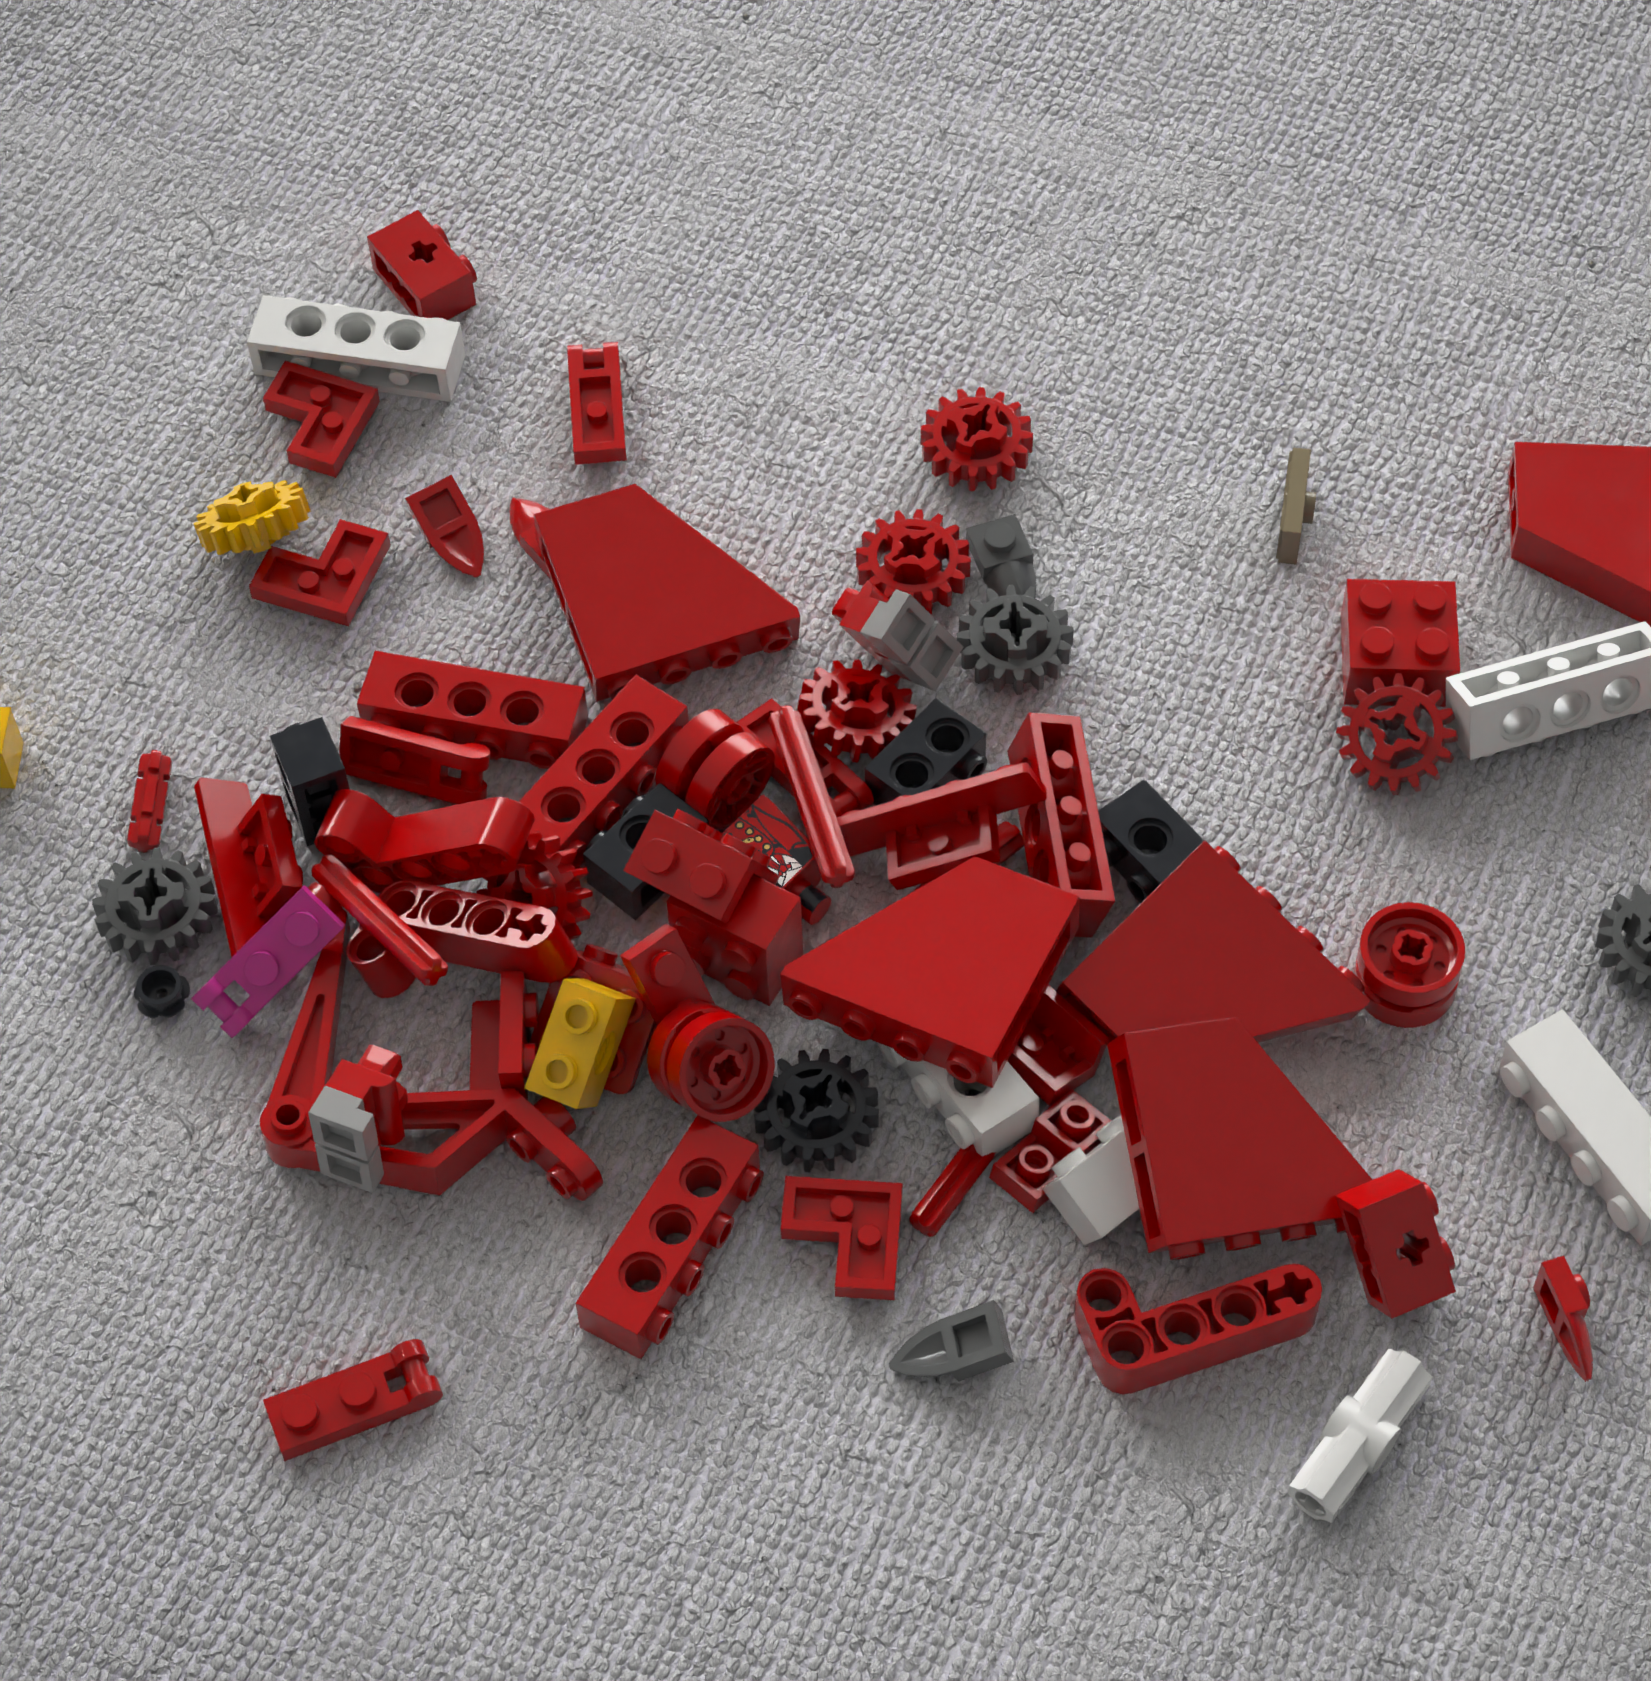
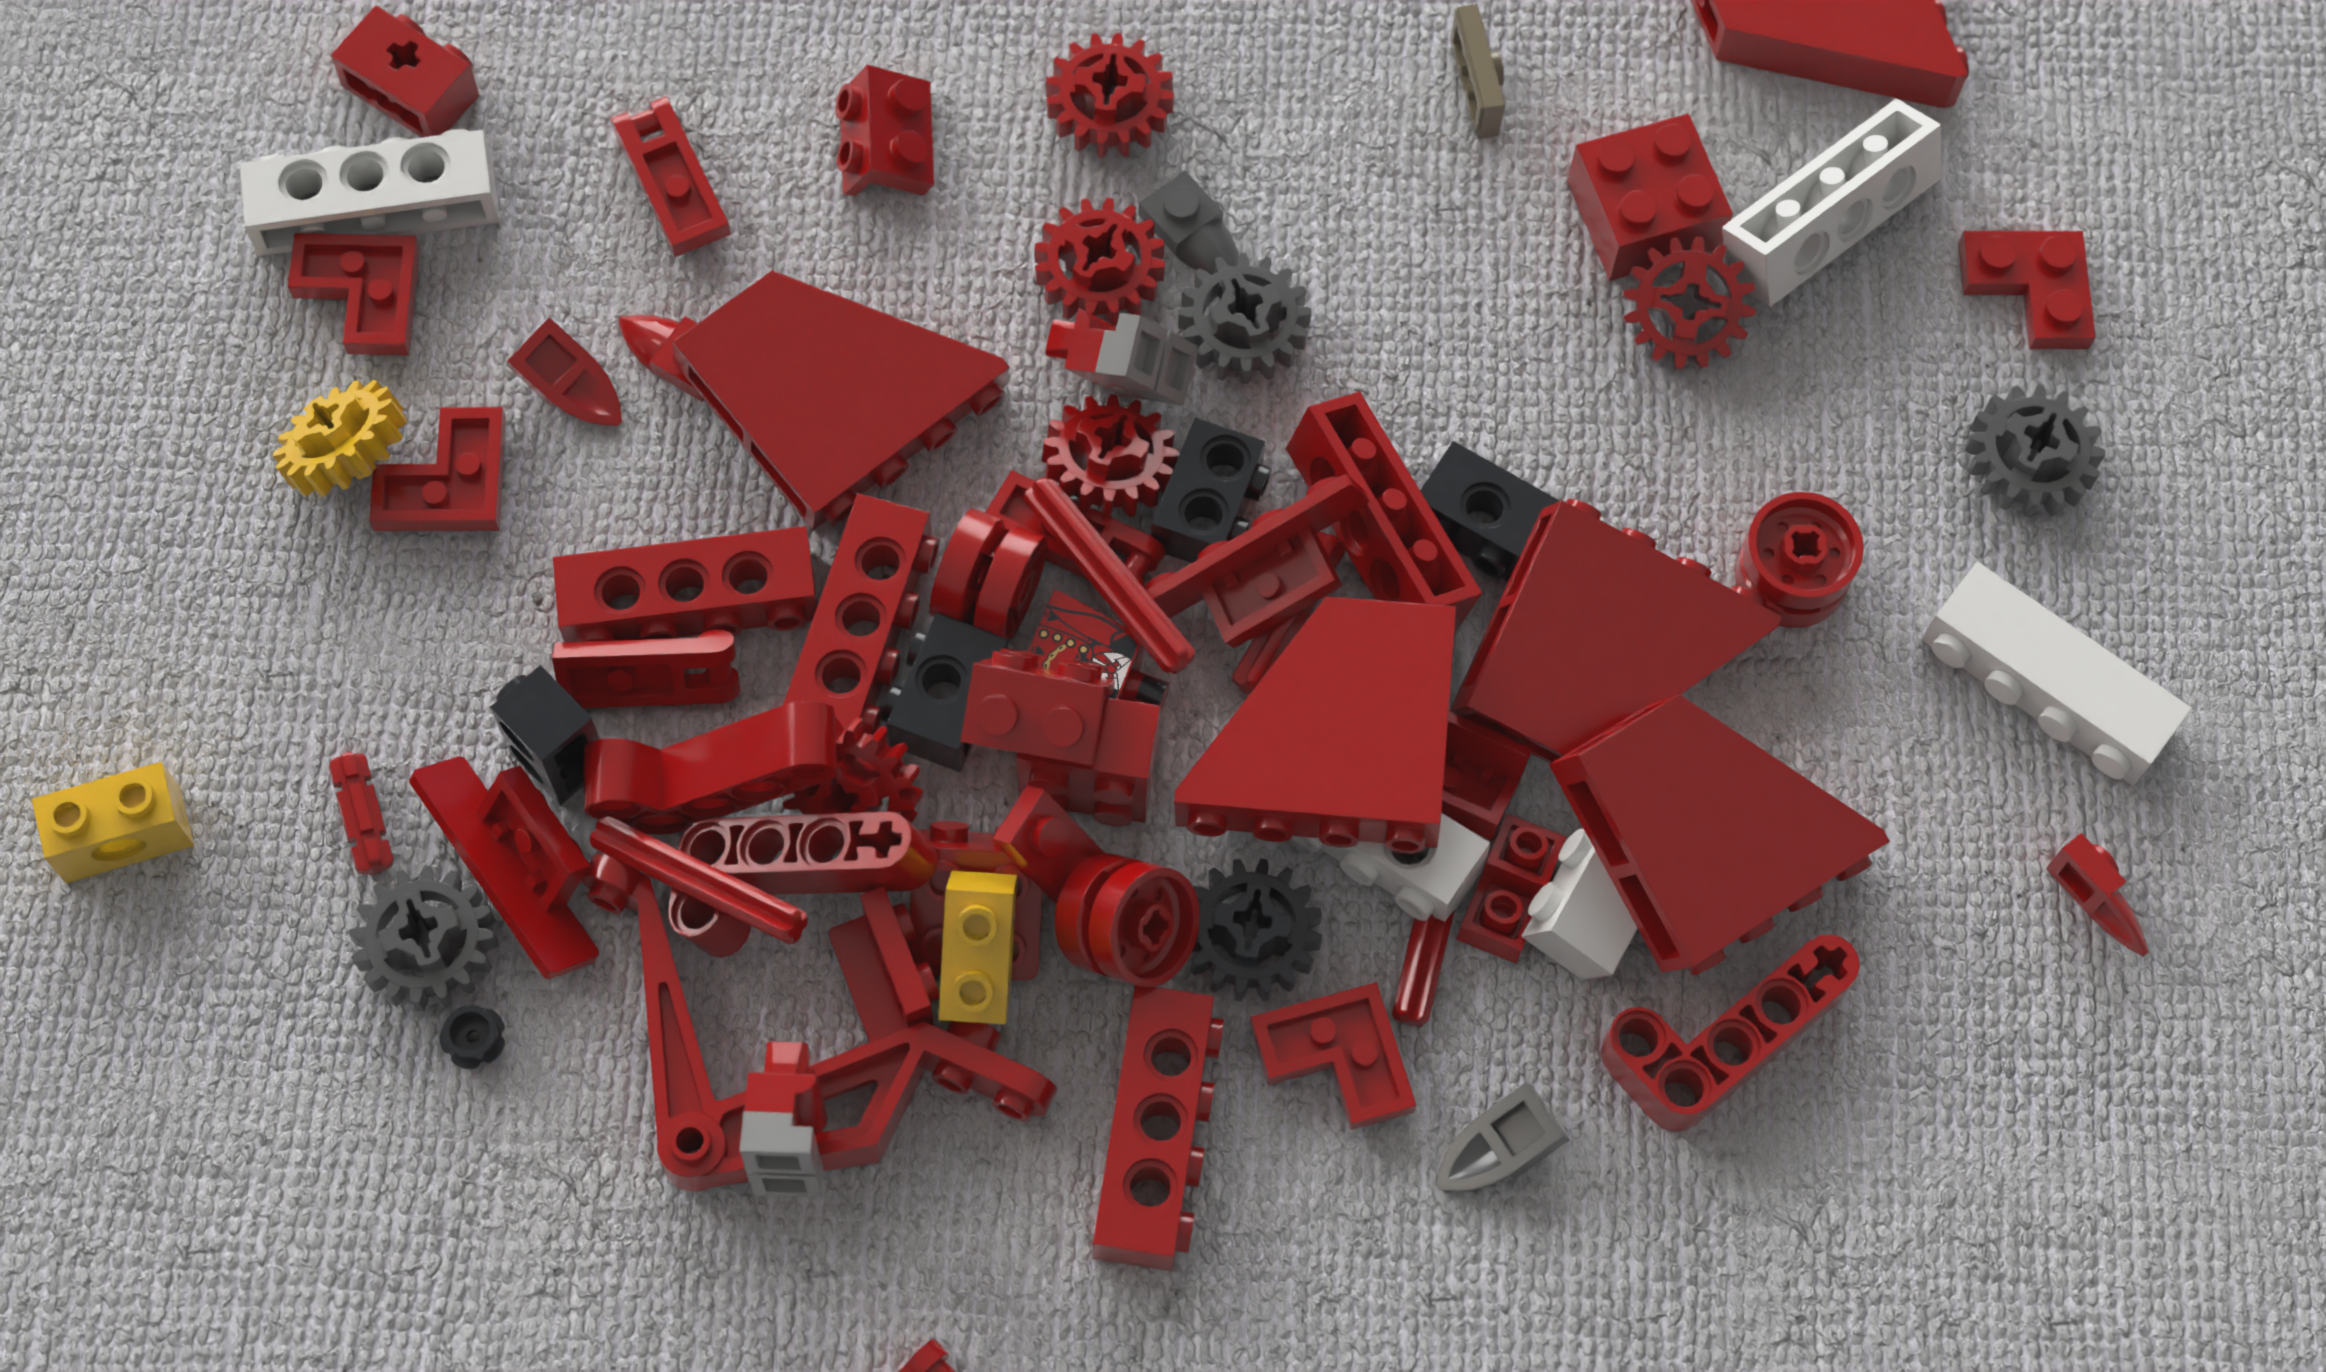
camera: 25 degrees left, 10 degrees up
dark pink plate [191,885,345,1038] -> none
white piece [1287,1349,1433,1523] -> none
red brick [1335,1169,1456,1319] -> none
none -> red bracket [835,64,934,197]

